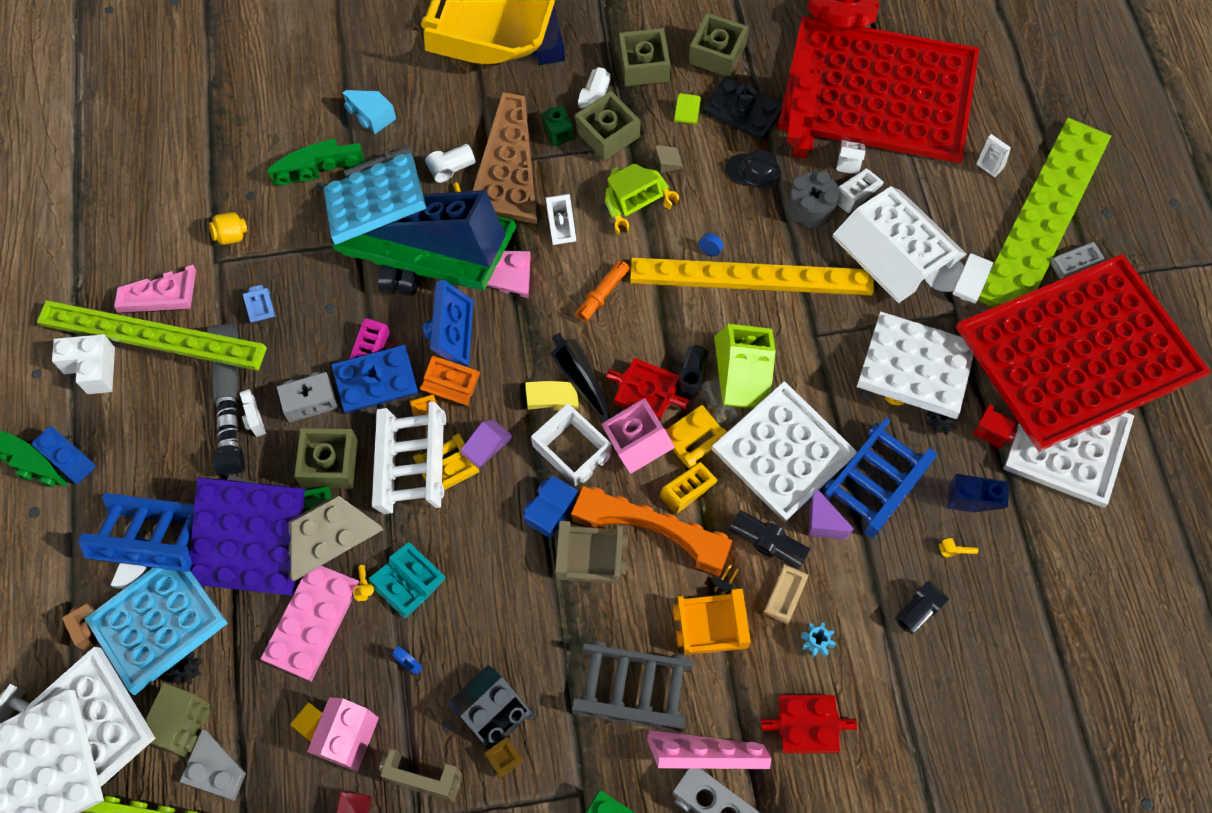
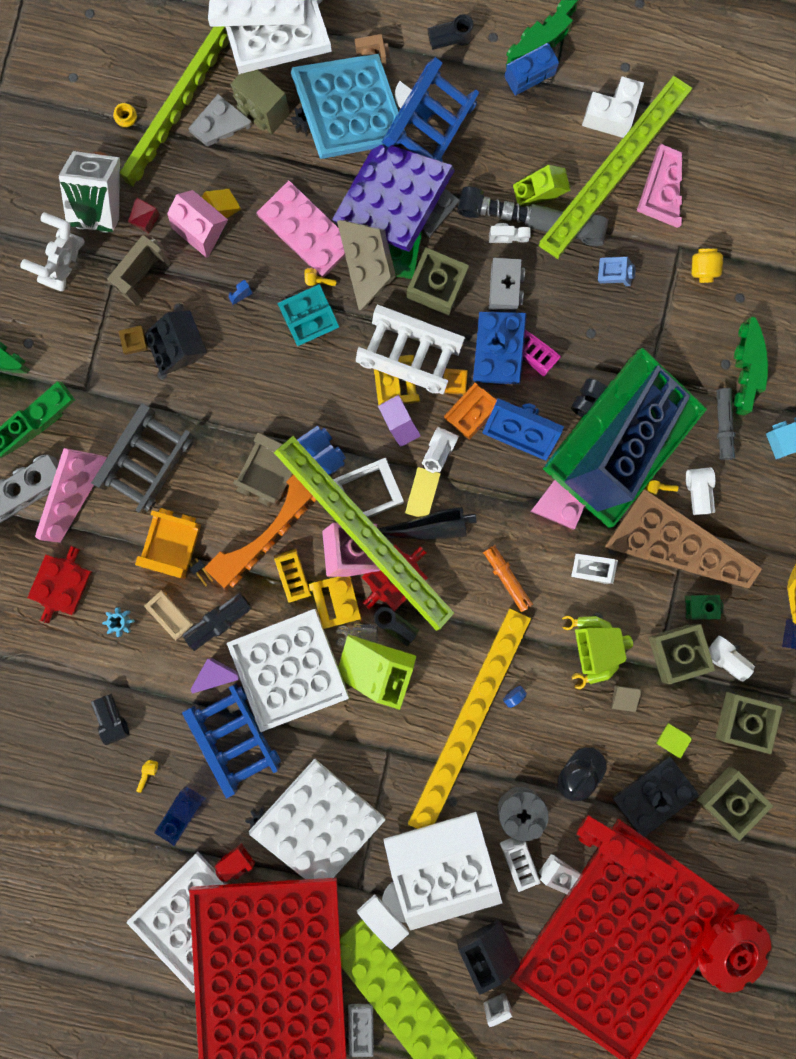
camera: 110 degrees right, 20 degrees up
medium azure plate [324,153,426,245] -> none
none -> lime plate [274,436,454,631]
none -> white piece [422,426,459,473]
none -> black piece [427,14,473,50]
none -> black slope [457,919,520,995]
none -> lime slope [513,165,570,207]

